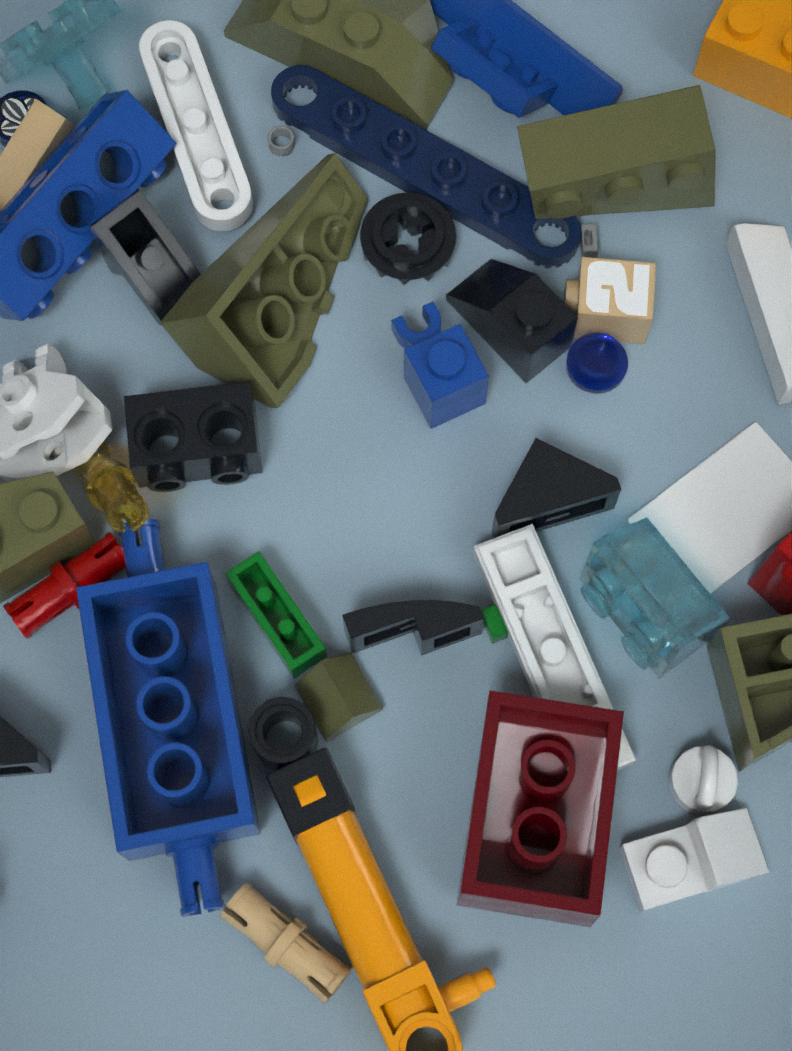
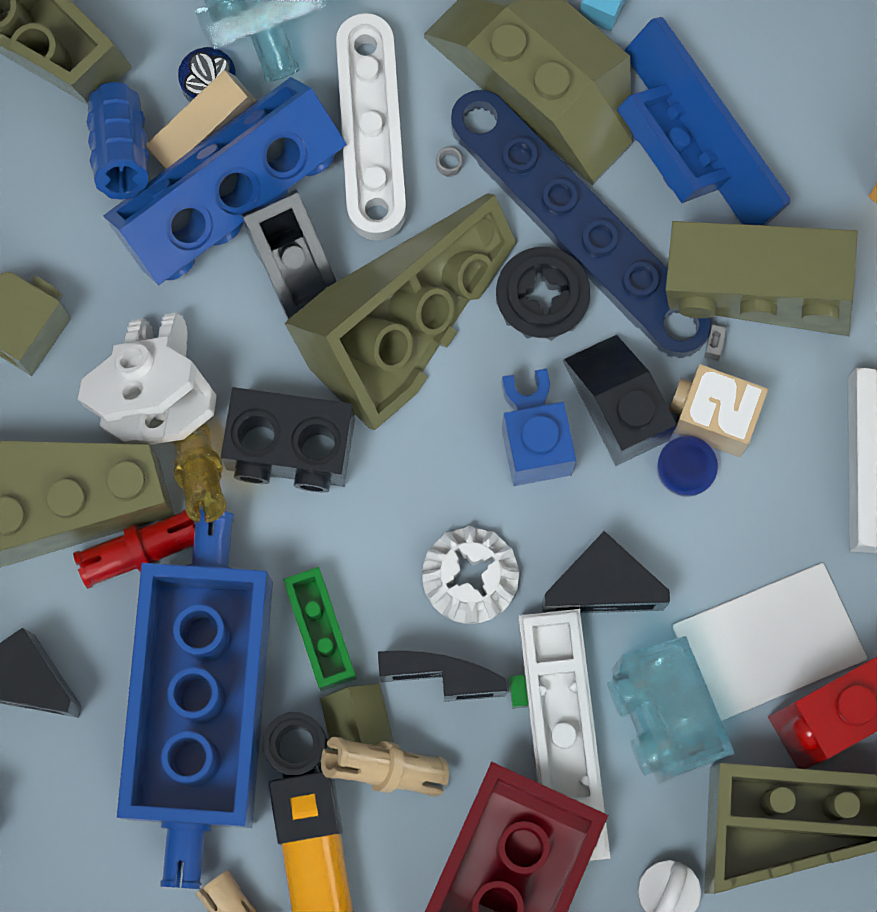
camera: 15 degrees right, 5 degrees up
none -> tan pin [321,737,449,797]
none -> white gear [422,525,519,624]

